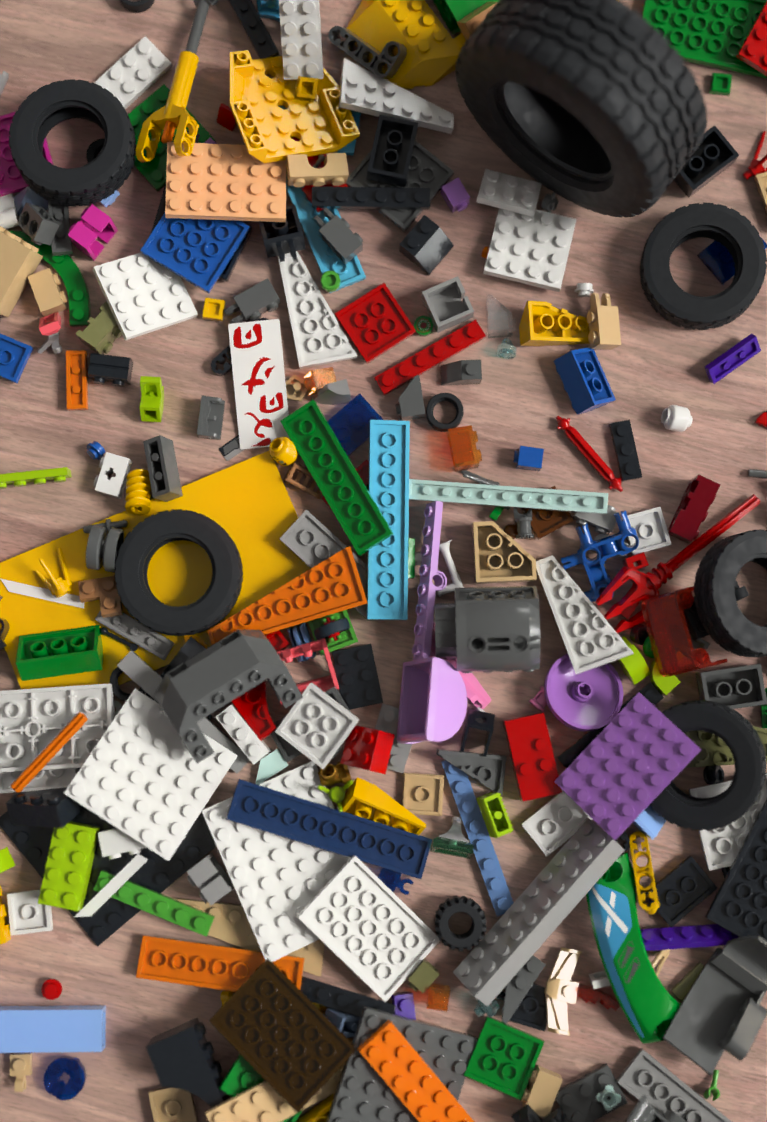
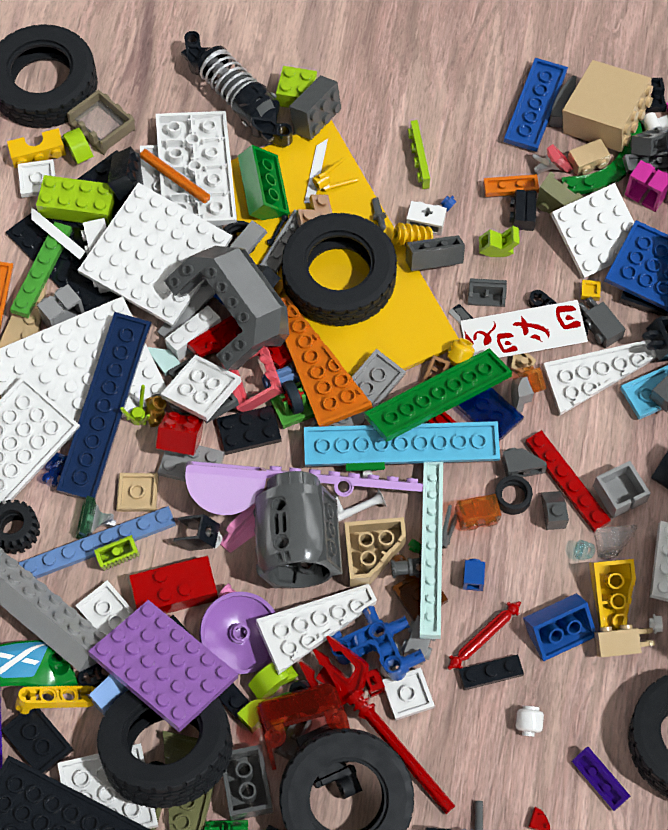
camera: 90 degrees right, 20 degrees down
dark grey wheel [86,525,124,573] -> none
bright green tile [321,271,340,292] -> none
red plate [335,283,416,364] -> none
yellow wedge [341,777,426,835] -> none
green tile [414,316,433,336] -> none
dark grey wing [436,749,507,795] -> none
dark red wedge [668,474,721,543] -> none

